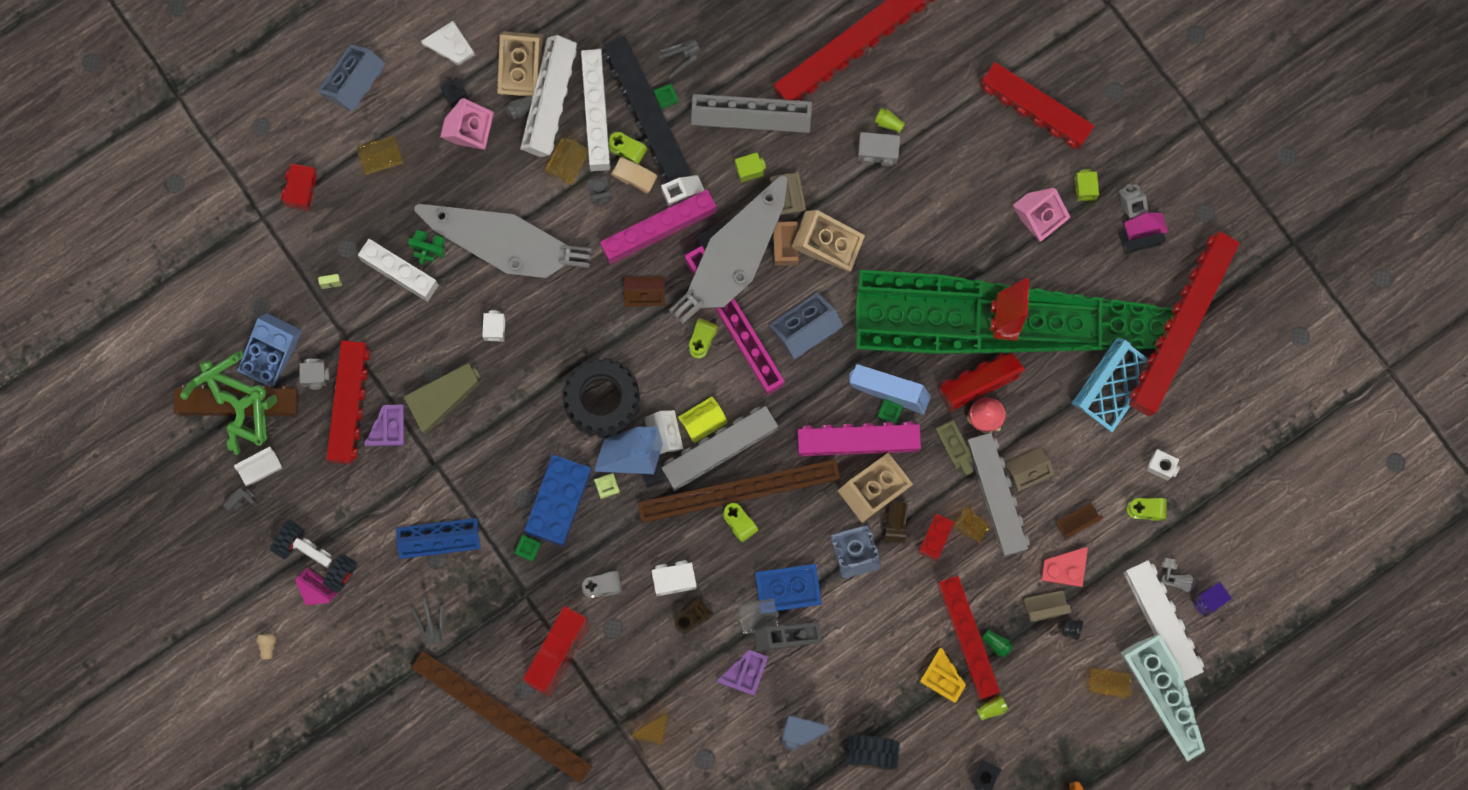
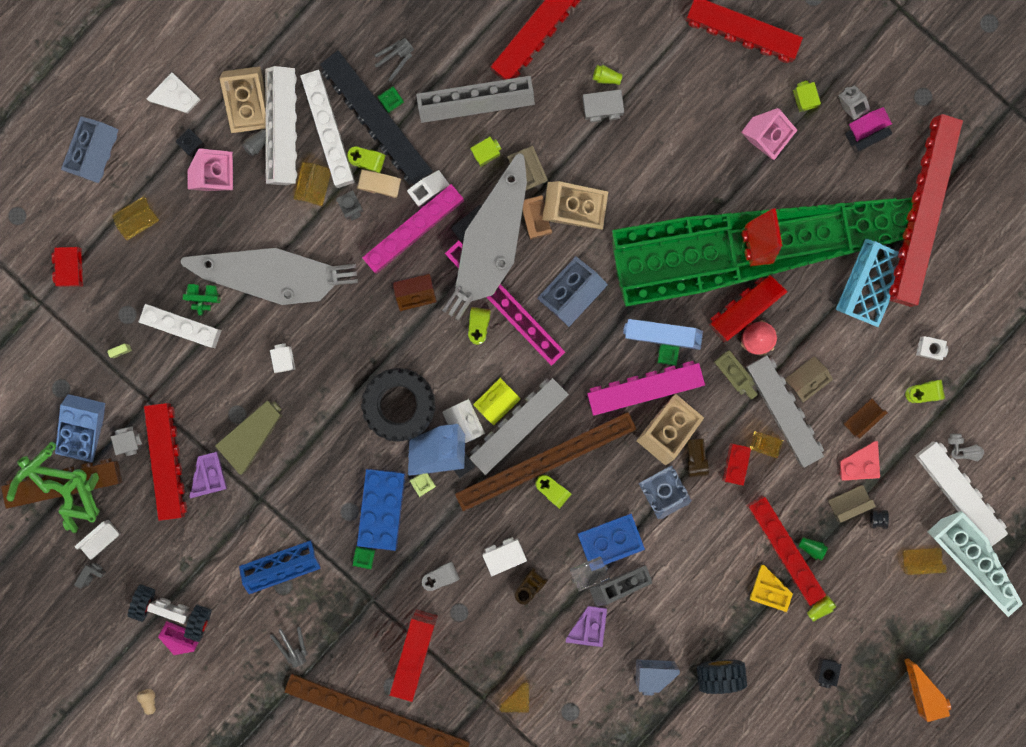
camera: 10 degrees left, 10 degrees up
dark purple brick [1193,582,1232,616] -> none

